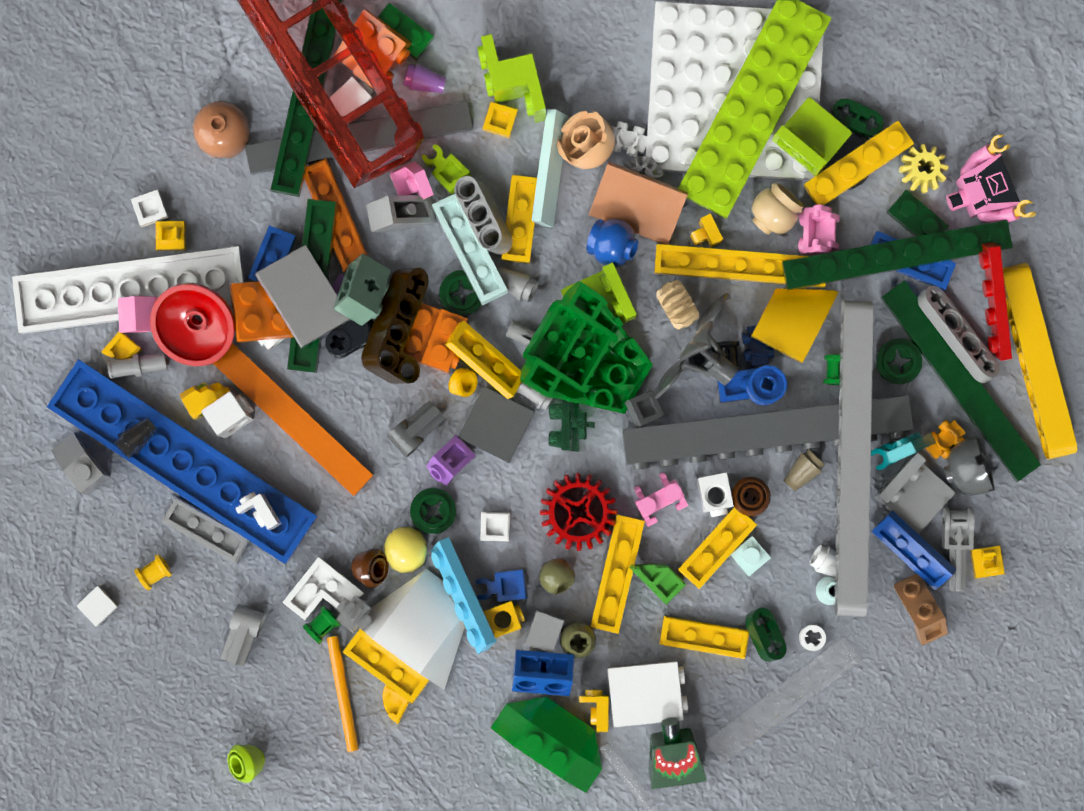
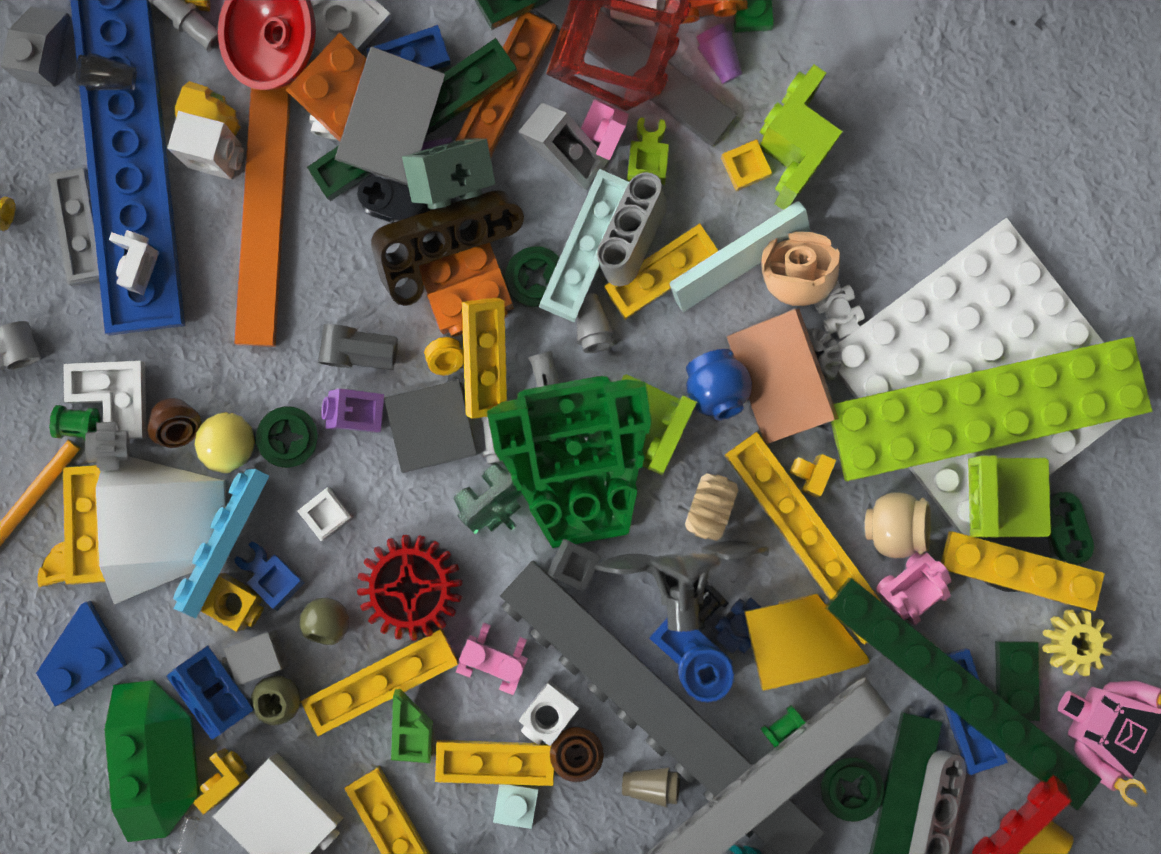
camera: 50 degrees right, 0 degrees up
none -> blue wing [36,601,128,707]

